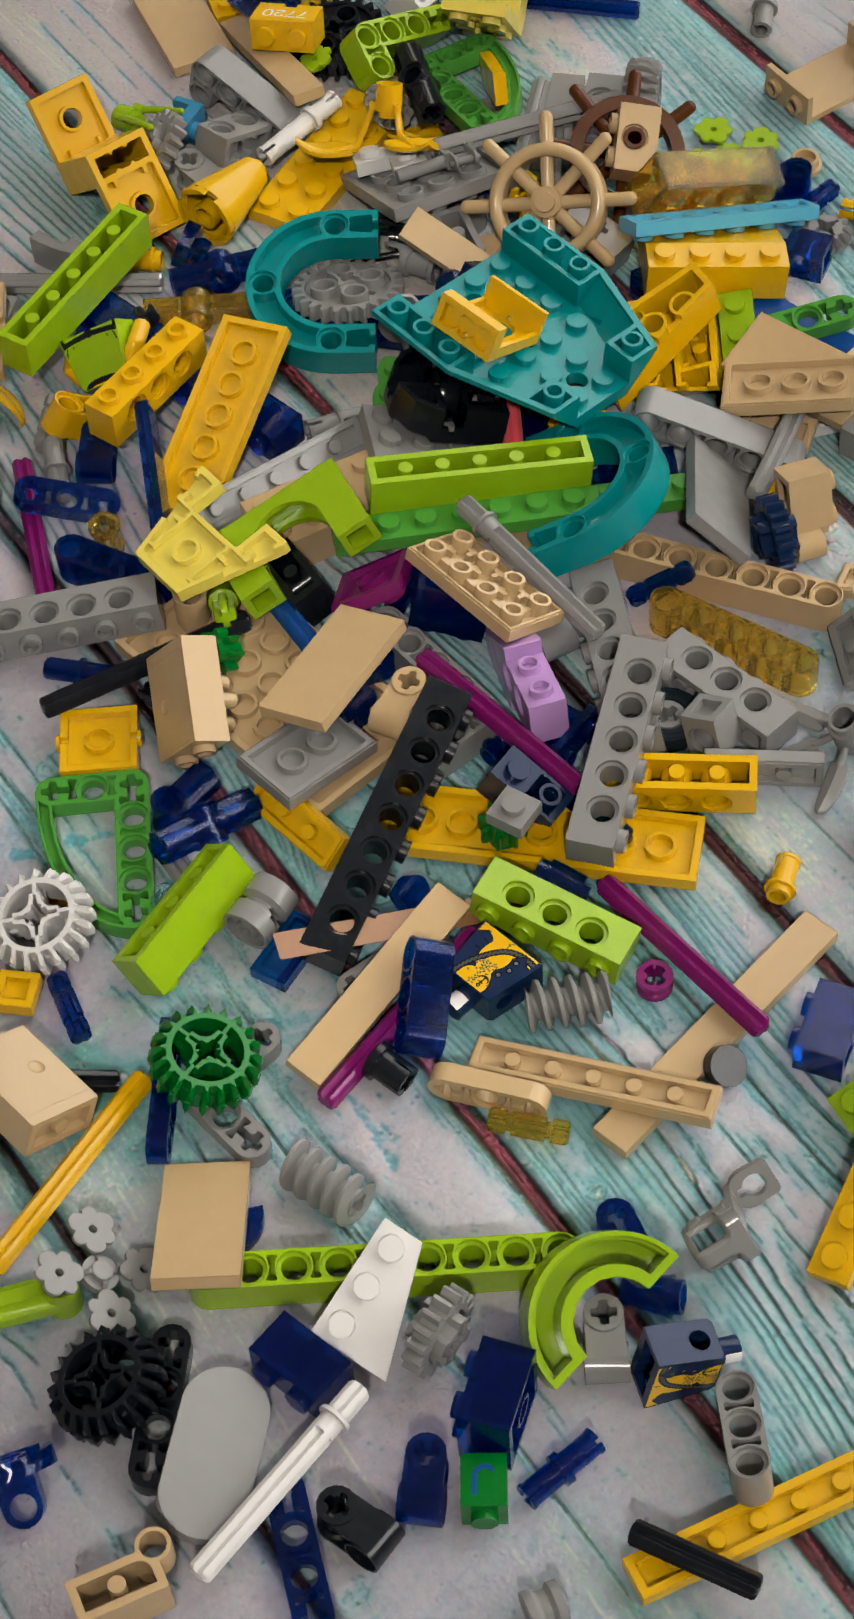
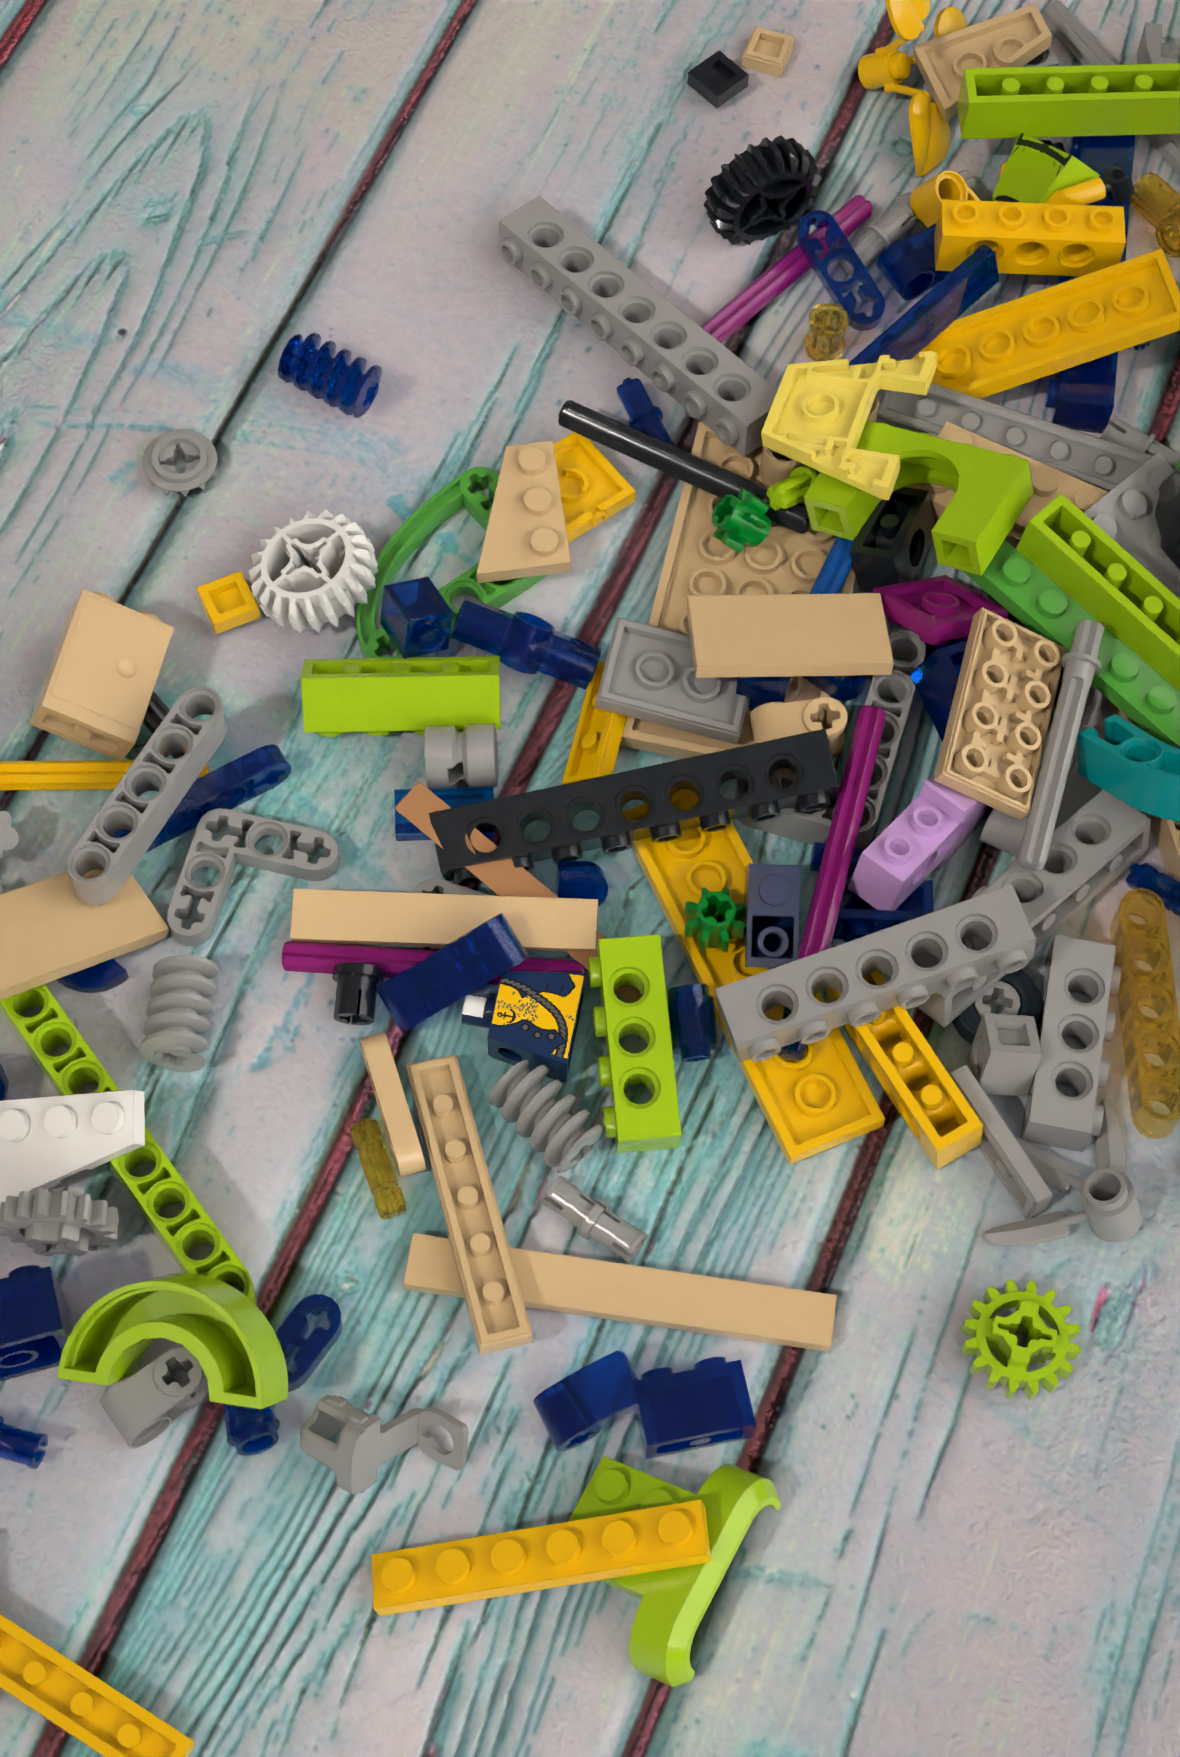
camera: 50 degrees right, 10 degrees up
clear blue axle [46,971,92,1045] -> none
clear blue beam [54,534,150,586] -> none
tan piece [138,635,238,769] -> none
green gear [147,1004,263,1116] -> none
clear blue piece [150,762,221,838] -> none
light grey plate [486,785,542,839] -> none
magenta axle [596,875,770,1037] -> none
dark blue torso [630,1318,743,1408] -> none
magenta bush [636,960,674,1002] -> none
tile [703,1044,747,1088] -> none
light grey beam [715,1370,774,1507] -> none
yellow pin [764,852,801,905] -> none
none -> light grey beam [66,685,227,906]
none -> clear blue brick [380,576,453,659]
none -> tan wing [476,440,572,584]
none -> clear blue panel [533,1351,646,1452]
none -> light grey pin [542,1175,648,1263]

